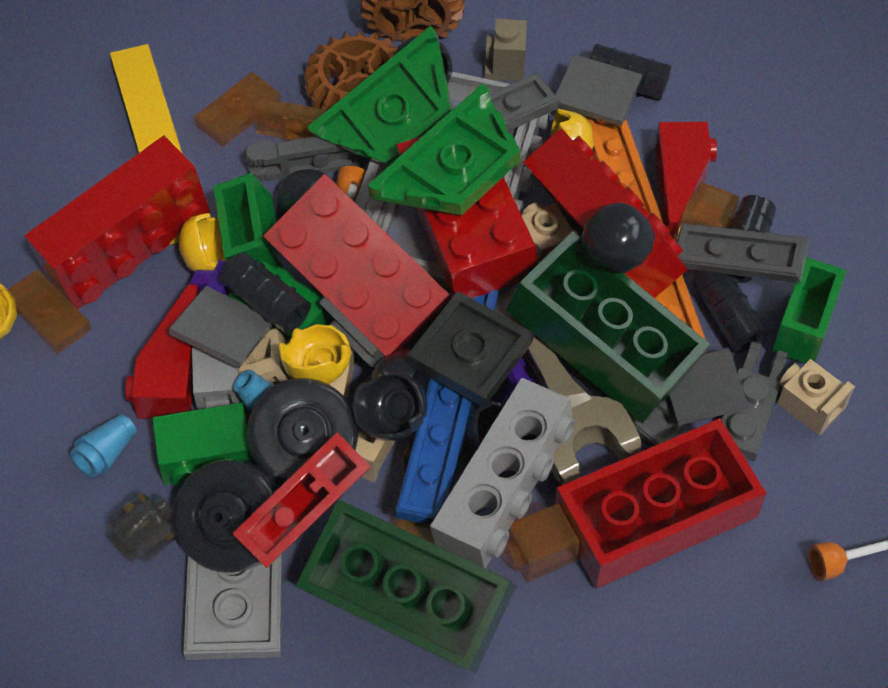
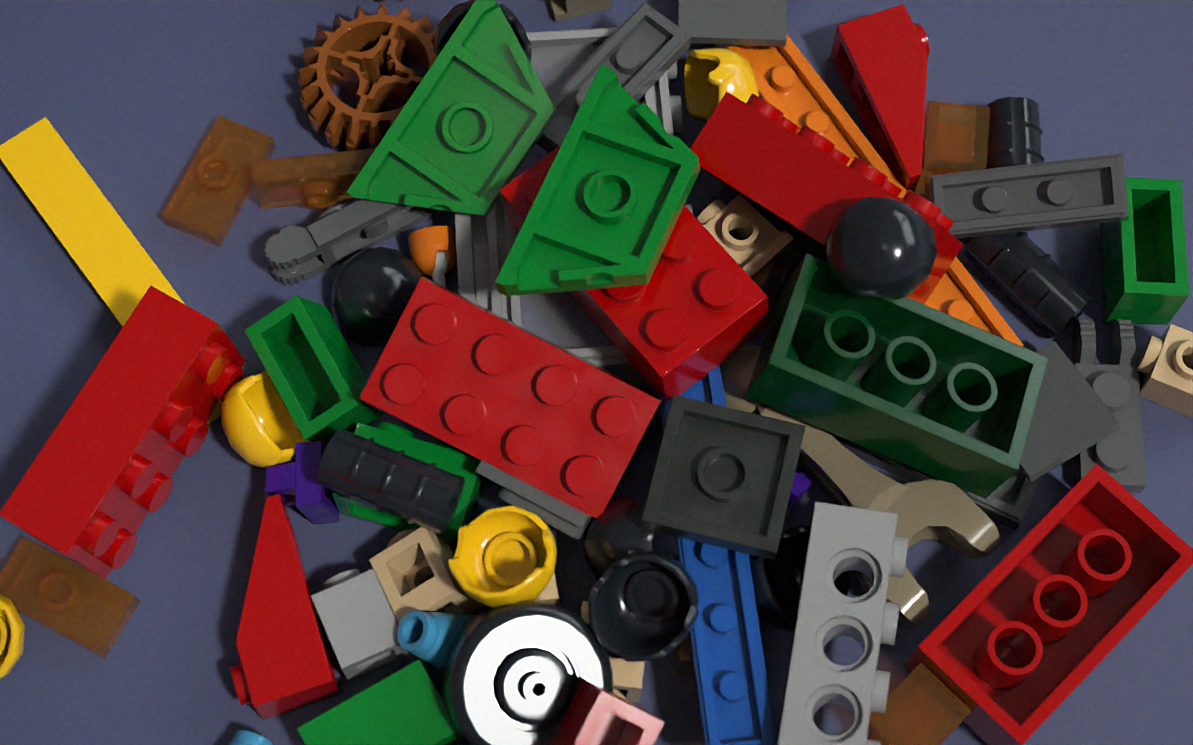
camera: 20 degrees left, 10 degrees up
dark grey piece [169,286,274,368] -> none

